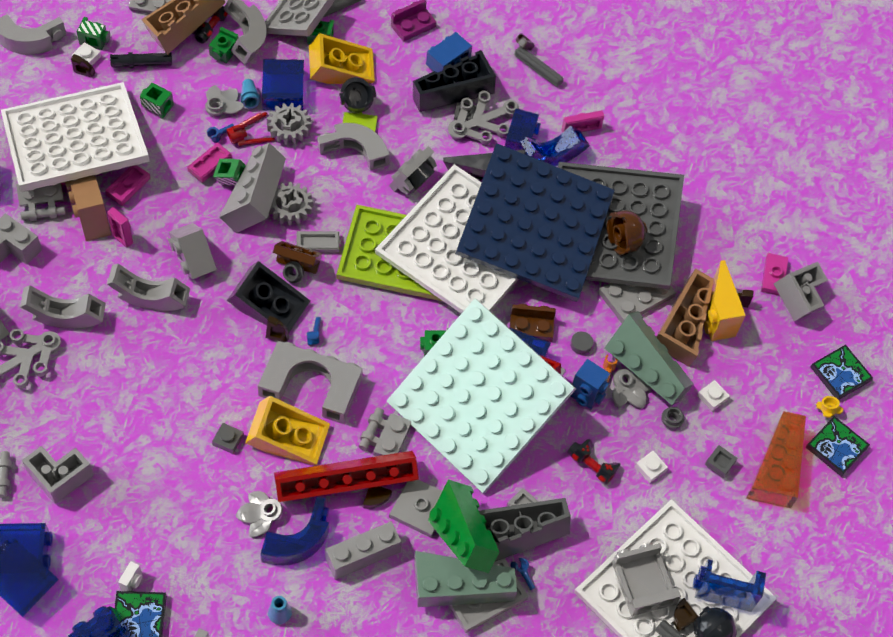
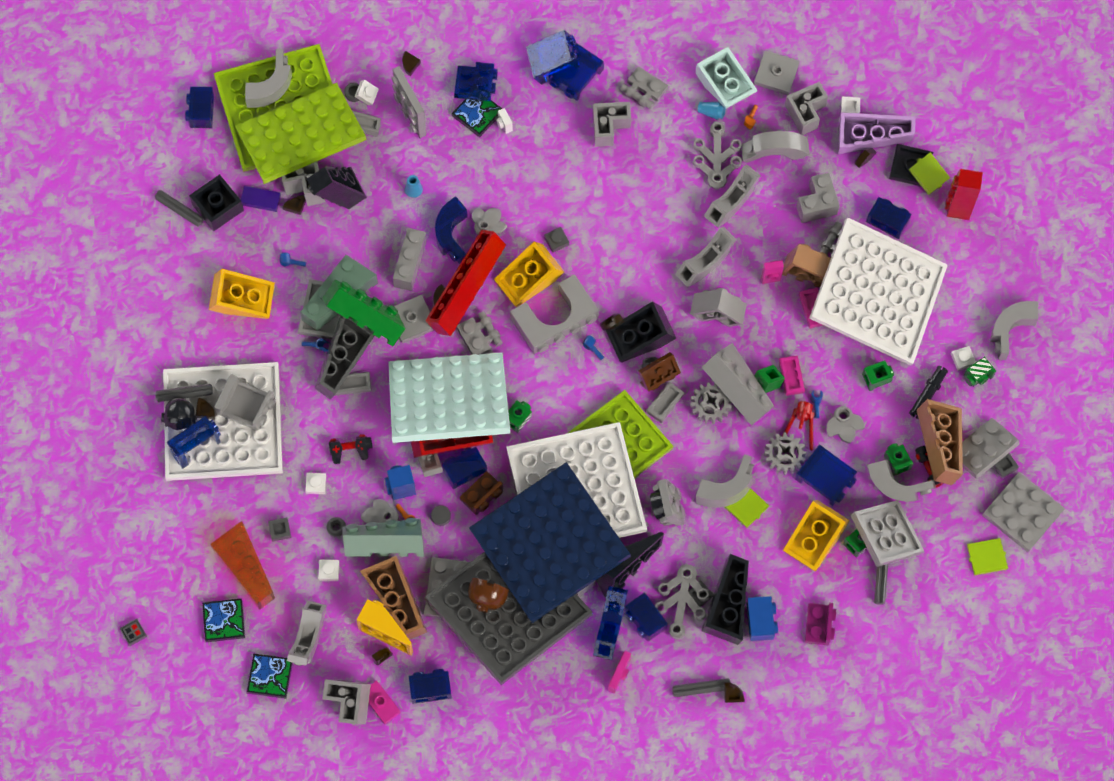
camera: 135 degrees right, 10 degrees up
dark brown tile [71,54,95,78] -> none
dark azure cone [240,79,261,109] -> none
black cap [339,77,376,113] -> none
yellow plate [816,396,843,418] -> none
none -> light grey arch [287,601,327,666]
none -> clear blue brick [408,669,452,704]

